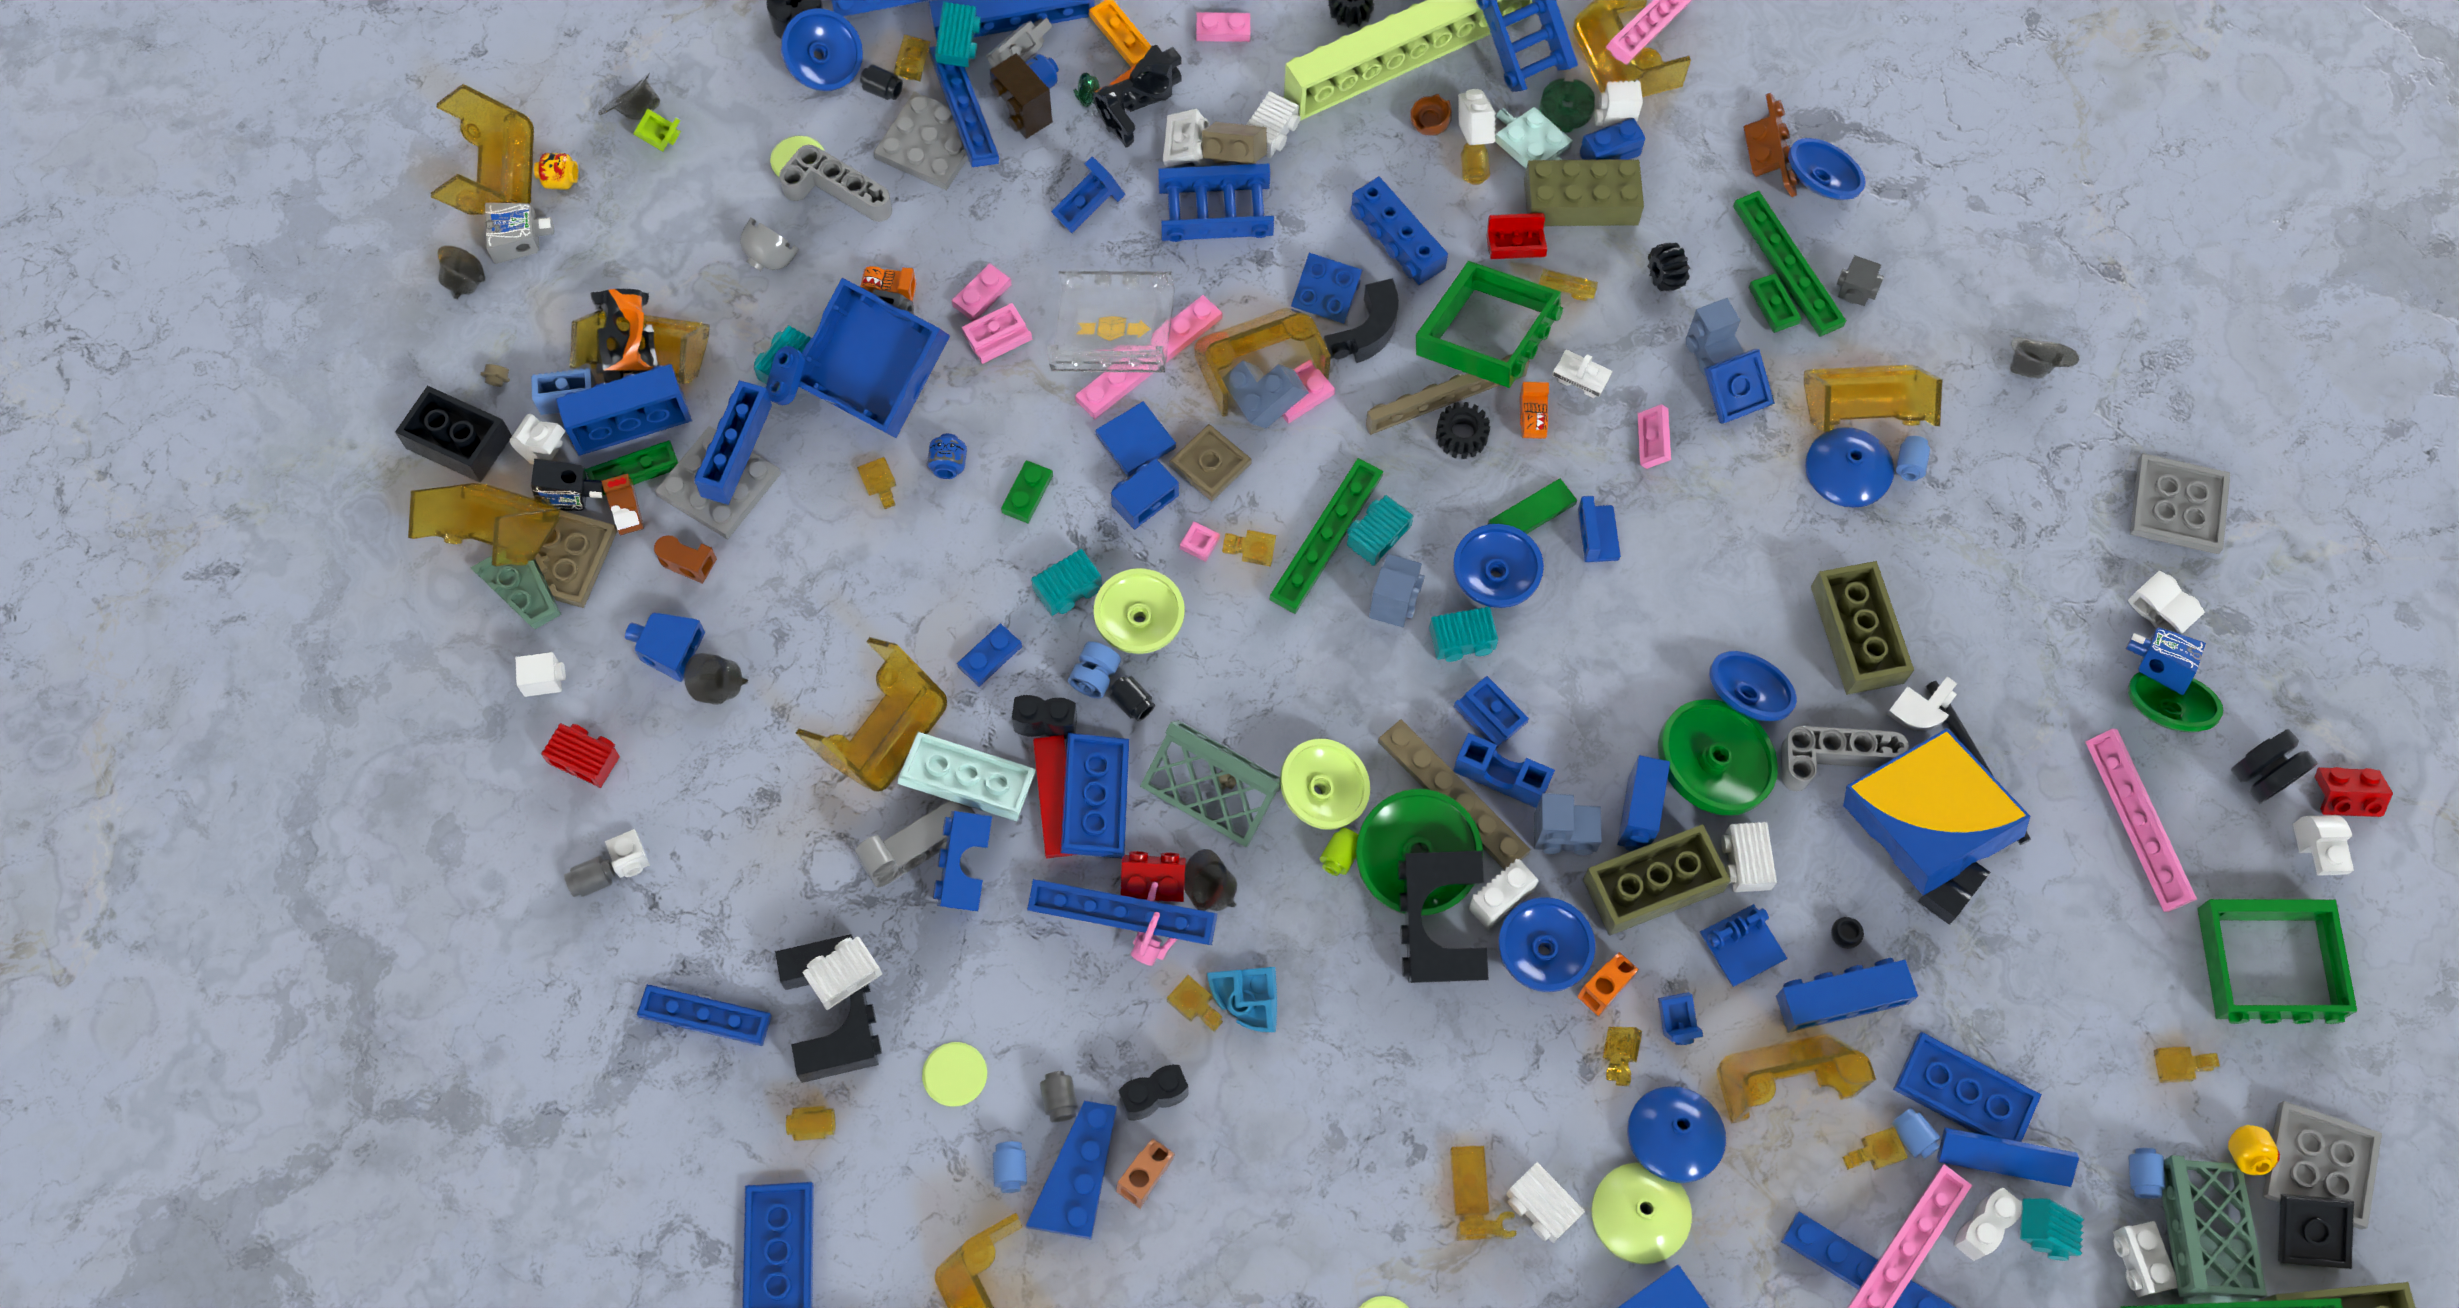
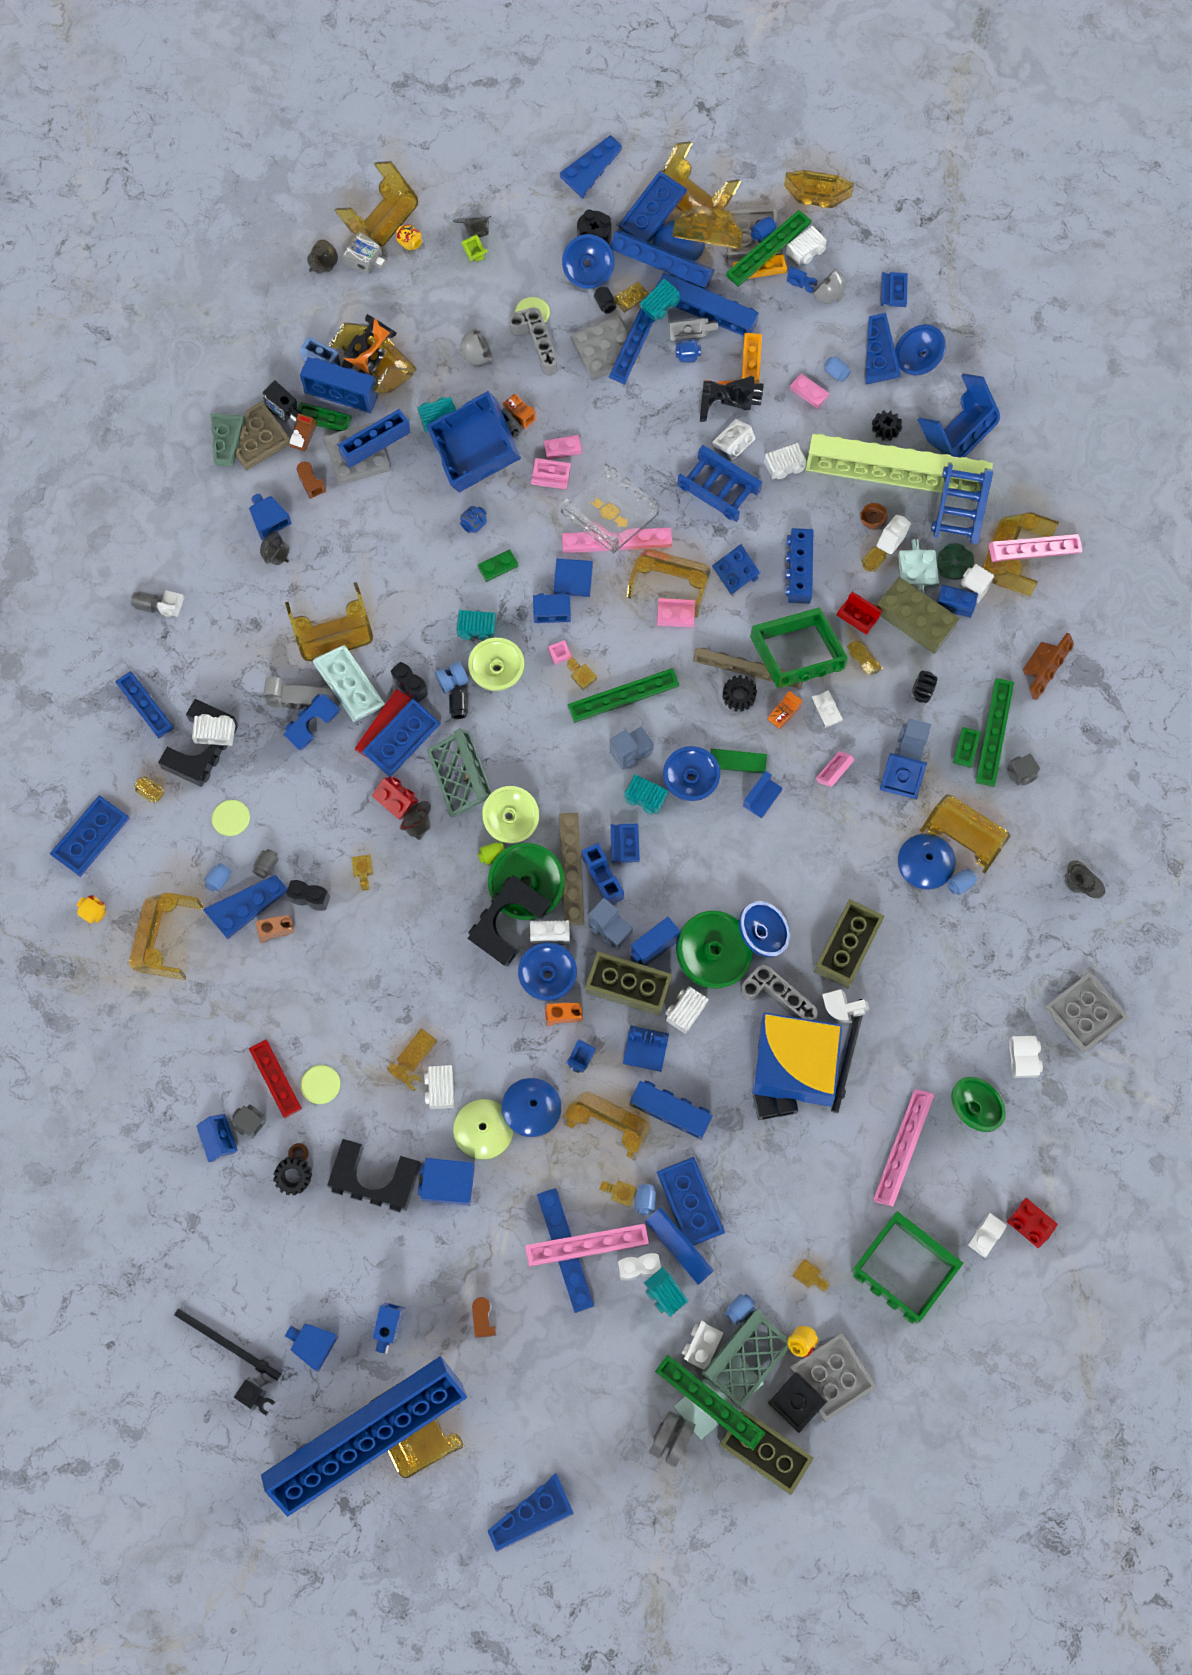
camera: 40 degrees right, 5 degrees up
black brick [395,385,512,483] -> none
clear yellow windscreen [408,483,560,566] -> none
dark tan plate [480,364,510,387] -> none
white brick [510,414,565,464] -> none
white brick [515,652,566,697] -> none
red brick [541,723,620,788] -> none
blue plate [766,346,805,405] -> none
clear yellow plate [857,457,896,509] -> none
blue plate [957,623,1022,687] -> none
dark brown brick [989,53,1053,139] -> none
blue plate [1027,879,1218,945] -> none
blue bracket [1051,156,1126,233] -> none
clear green hat [1073,72,1100,107] -> none
bright pink plant [1130,882,1177,966] -> none
dark tan plate [1169,424,1252,502] -> none
dark tan brick [1202,122,1267,165] -> none
dark azure brick [1207,967,1277,1032] -> none
sand blue brick [1221,360,1309,429] -> none
black arch [1322,278,1399,363] -> none
teal brick [1347,495,1414,566] -> none
clear yellow plate [1603,1027,1642,1087] -> none
blue dish [1788,138,1866,200] -> none
black plate [1831,917,1864,949] -> none
blue torso [2126,628,2206,695] -> none
black wheel [2231,729,2318,804] -> none

